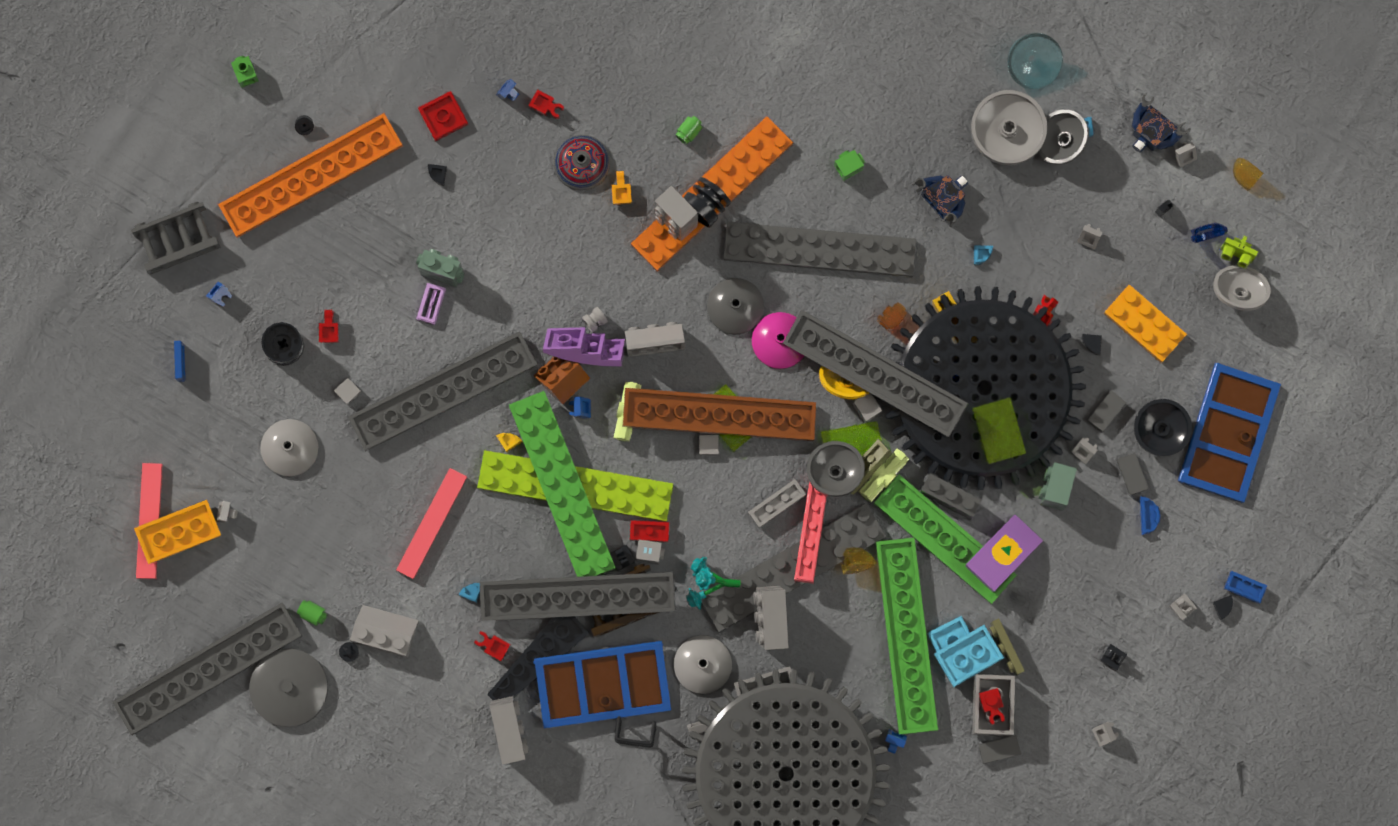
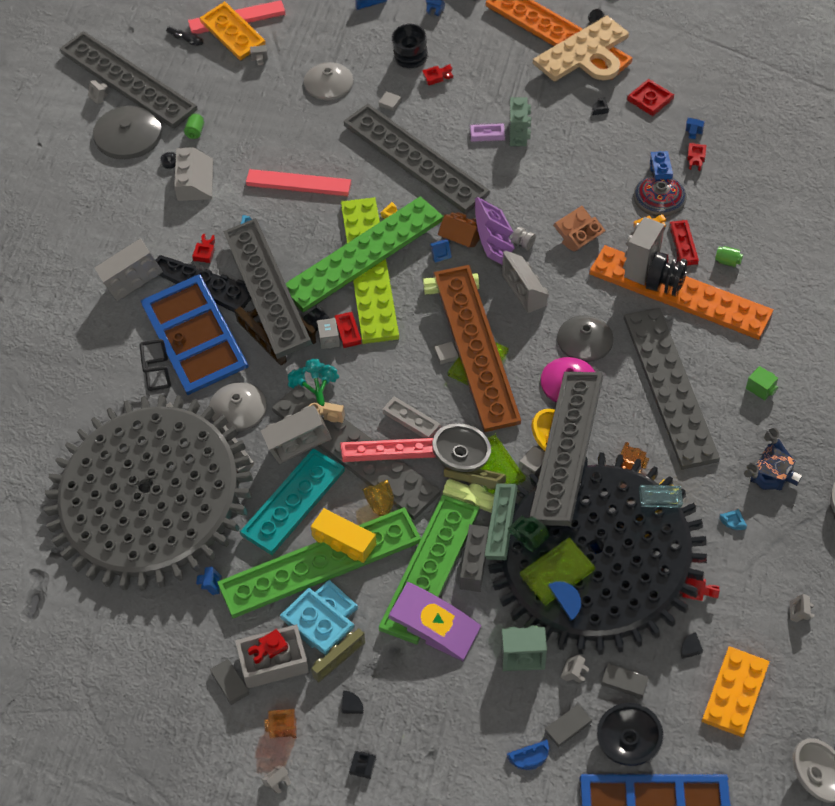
camera: 75 degrees right, 25 degrees down
none -> light grey tile [88,80,109,104]
none -> black animal [166,26,204,46]
none -> teal plate [240,448,345,555]
none -> clear orange brick [265,709,297,738]
none -> tan plate [309,402,345,423]
none -> yellow brick [311,508,376,563]
none -> black tile [342,690,364,714]
none -> sand green plate [485,484,518,560]
none -> clear green brick [508,515,550,552]
none -> tan plate [533,15,629,82]
none -> blue tile [548,582,581,621]
none -> nougat brick [553,206,606,251]
none -> clear light blue tile [639,485,683,508]
none -> blue plate [650,151,673,180]
none -> red tile [669,220,699,266]

